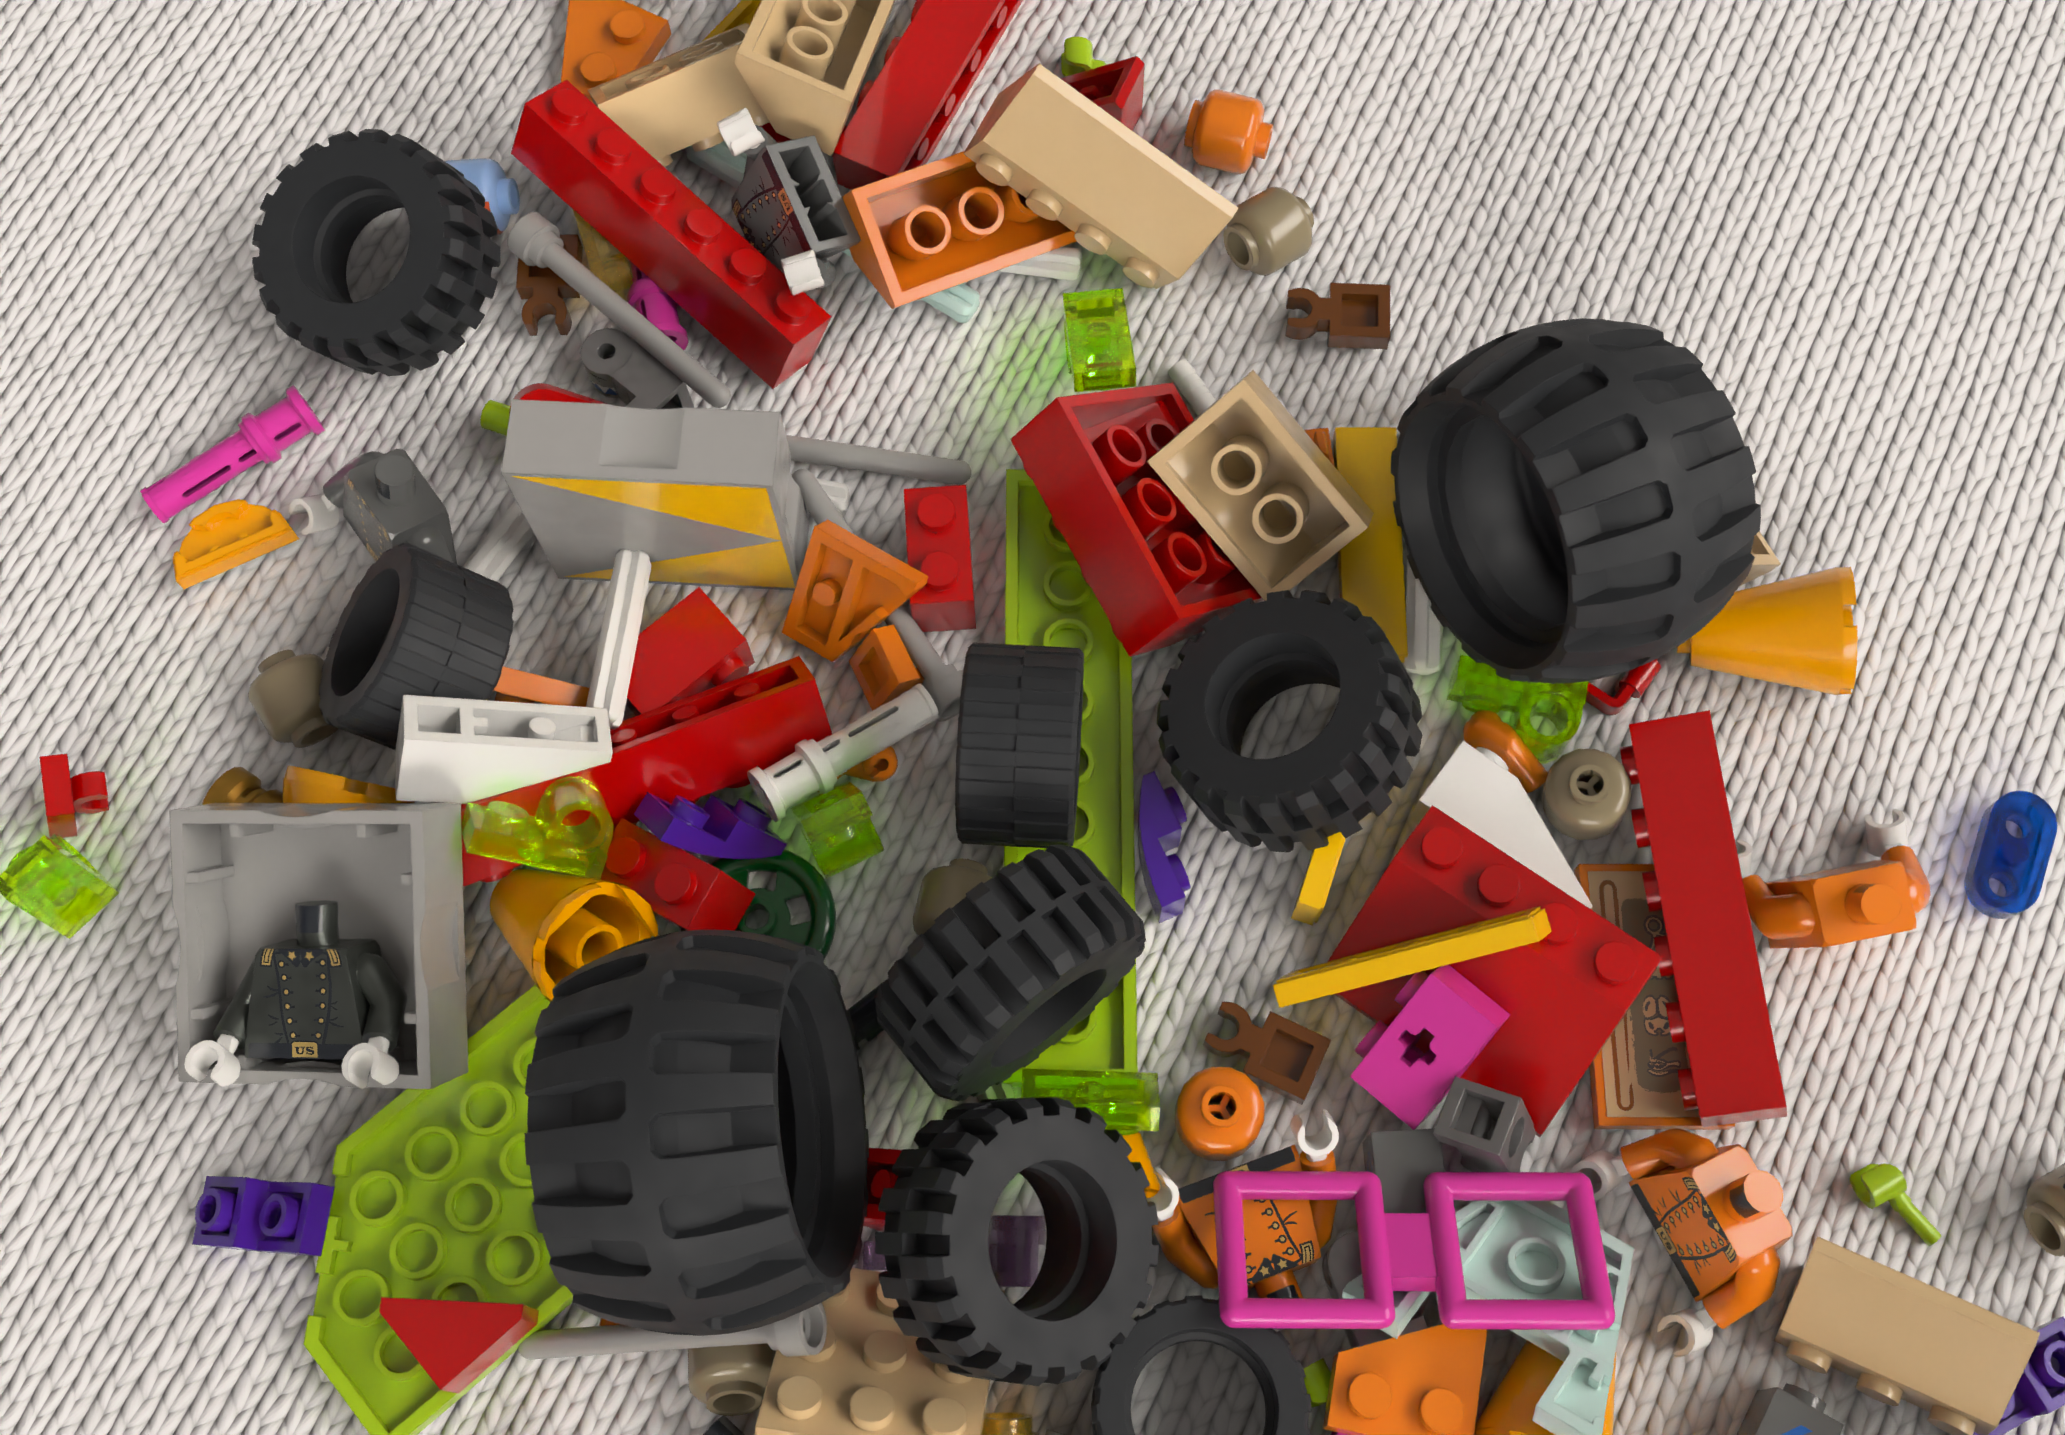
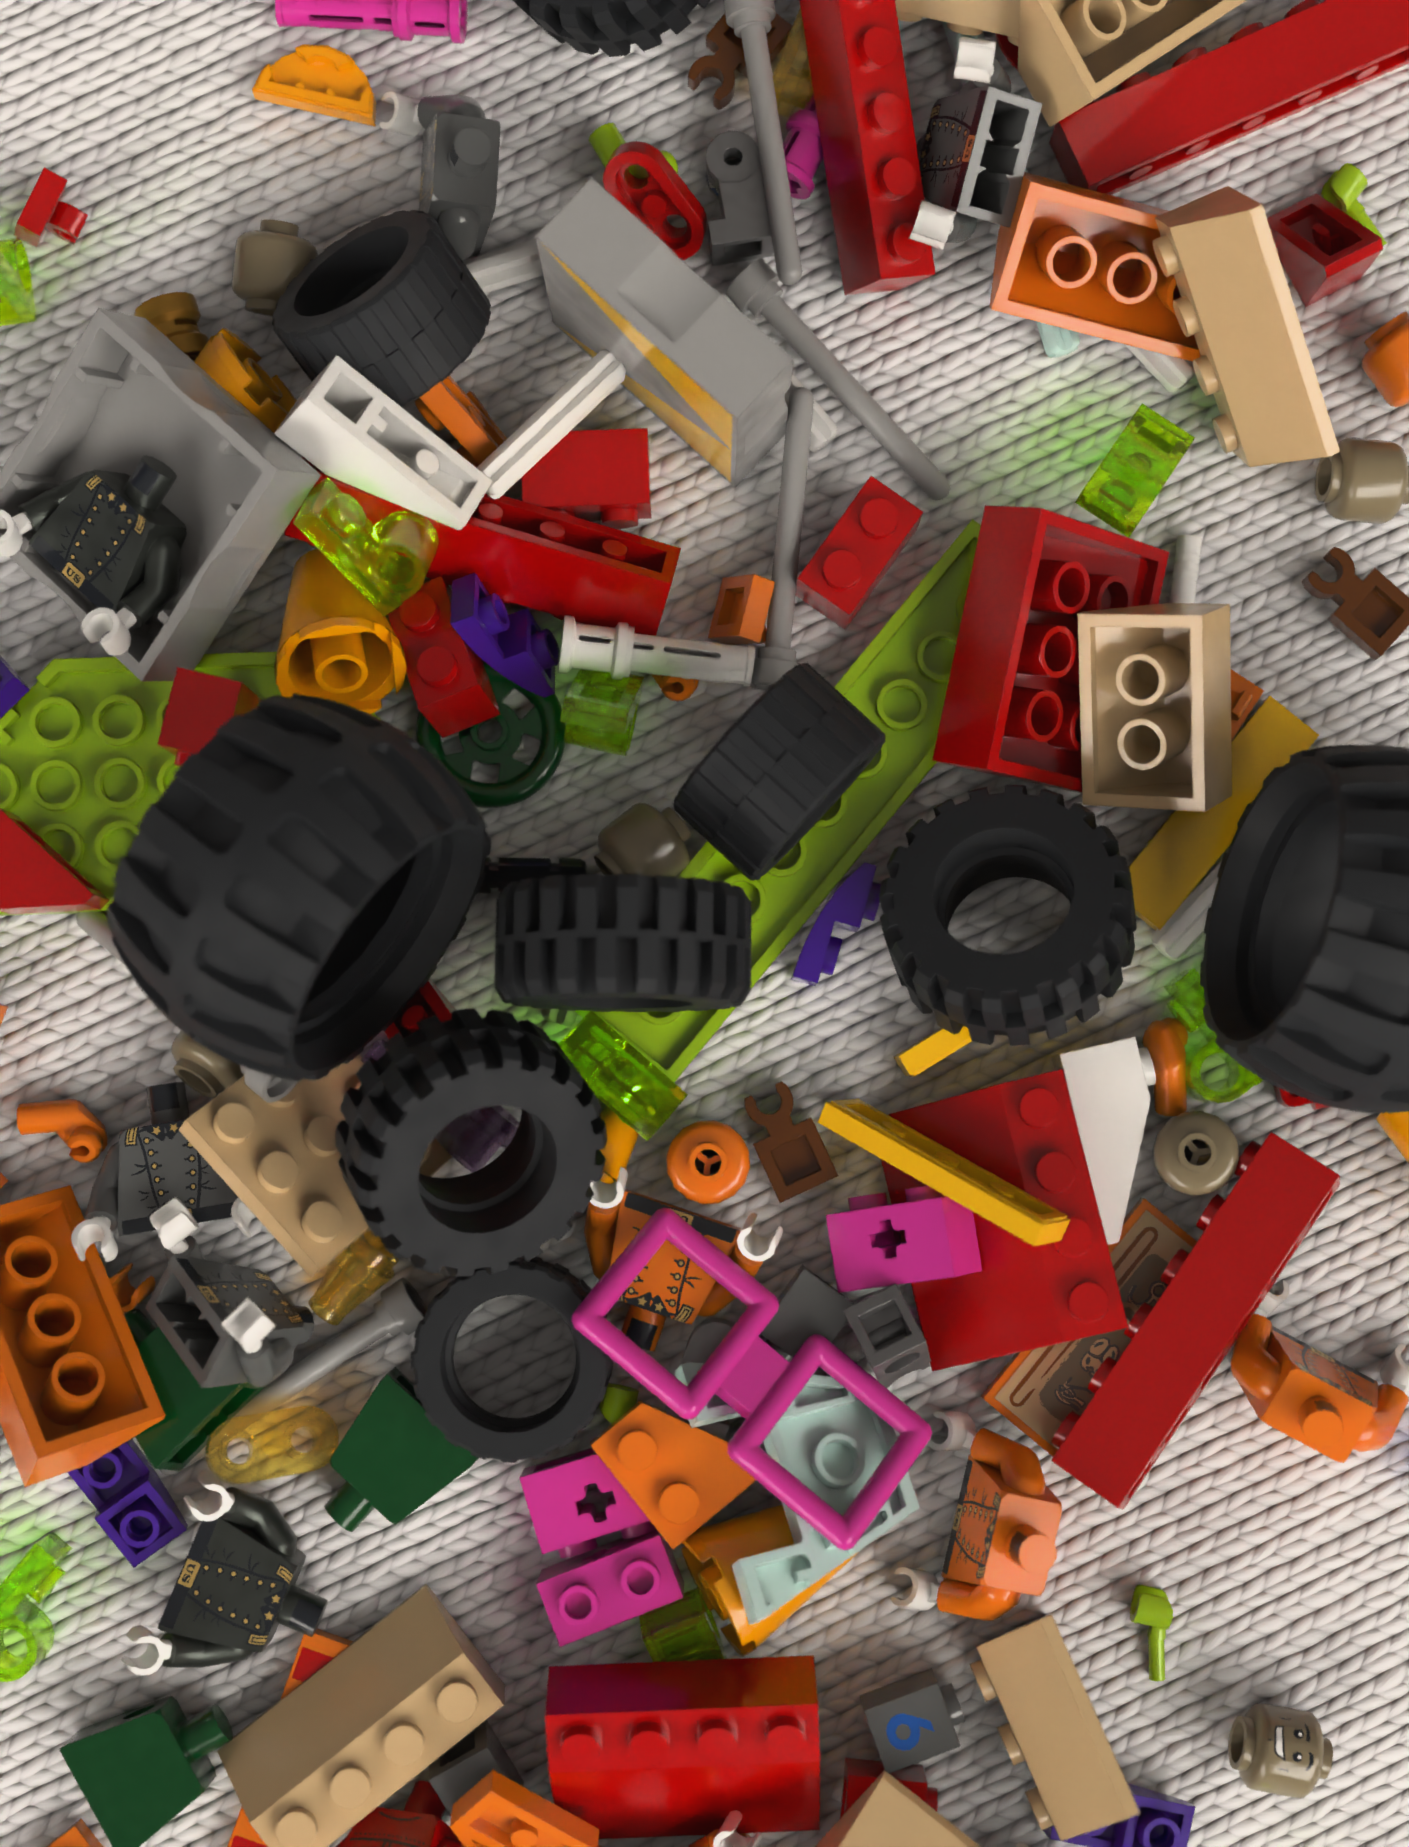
camera: 40 degrees right, 15 degrees up
orange wing [781,520,929,662] -> none
none -> red brick [157,667,262,767]

